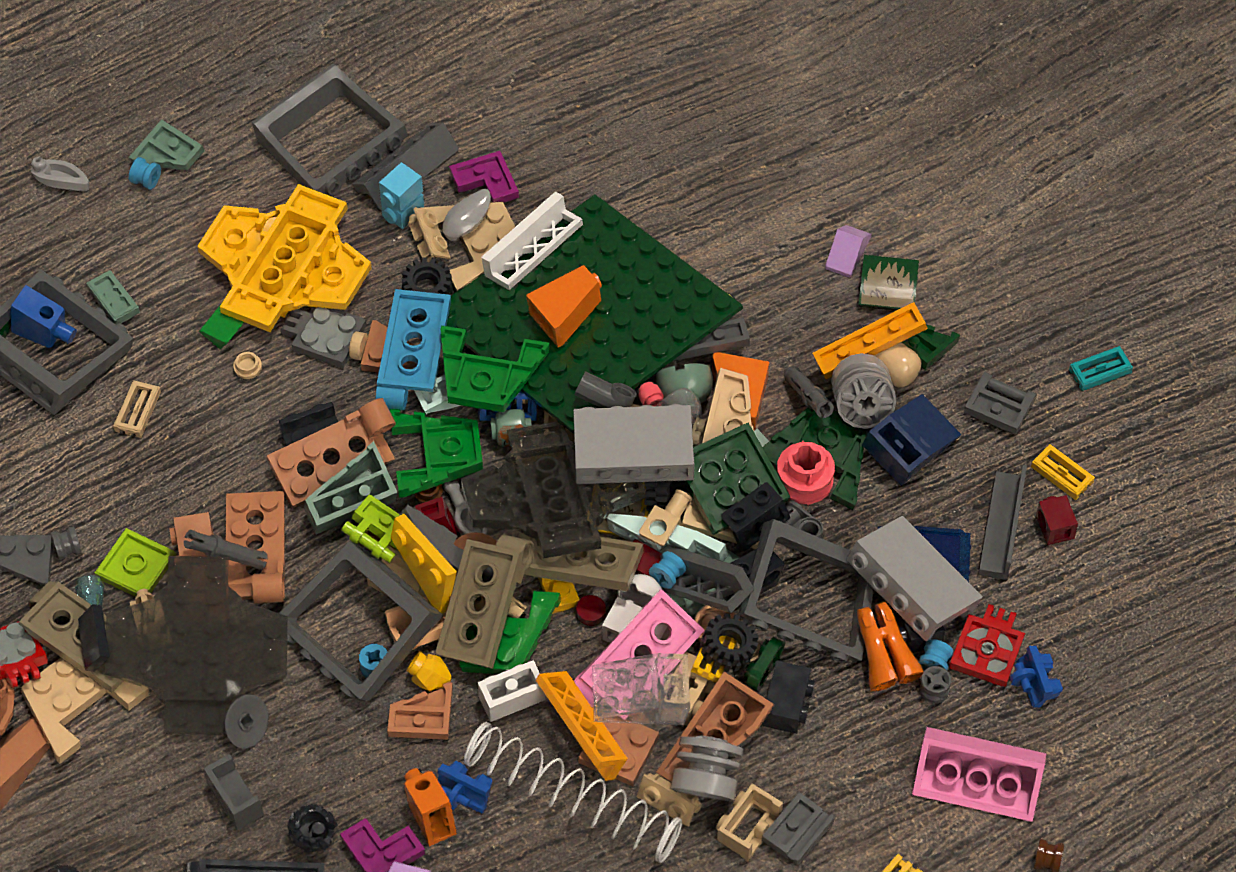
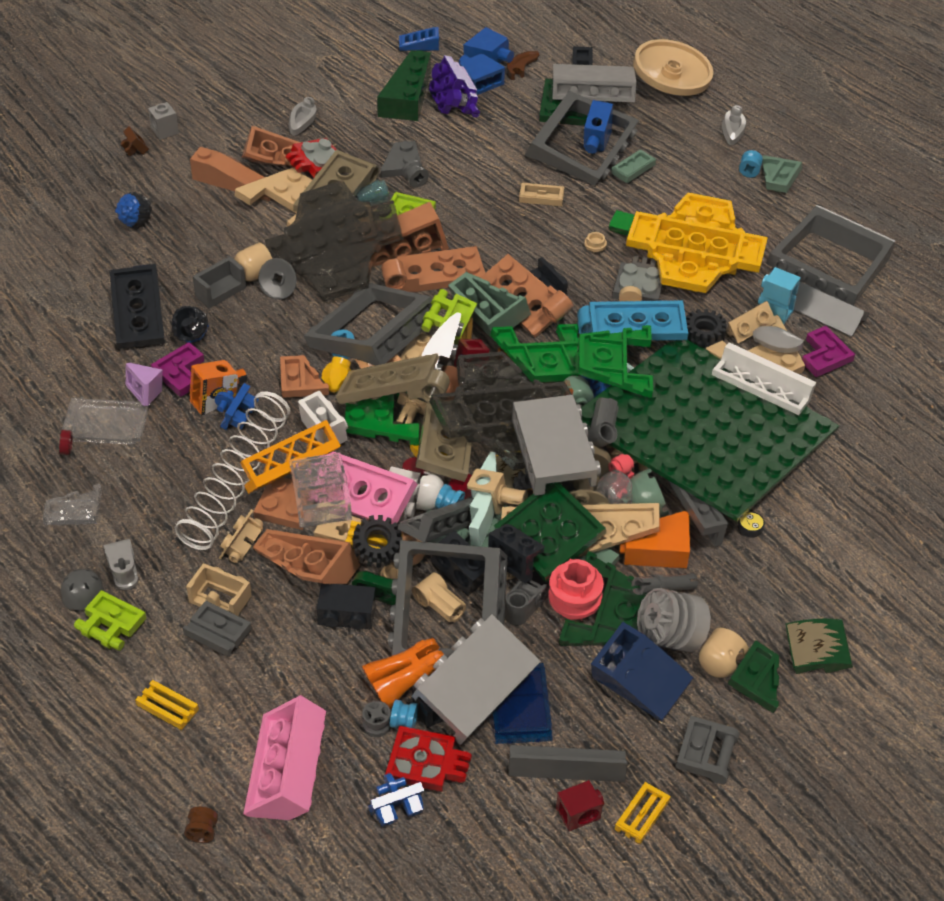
camera: 80 degrees right, 10 degrees down
black tile [78,604,110,672] -> none
dark grey pin [184,530,268,570] -> none
yellow wing [391,514,457,614] -> none
orange slope [526,265,602,347] -> none
light grey wheel [671,735,744,801] -> none
light orange fence [812,302,928,380] -> none
lavender slope [825,225,871,278] -> none
teal tile [1069,346,1133,391] -> none
none -> tan helmet [234,242,272,281]
none -> tan piece [412,572,466,623]

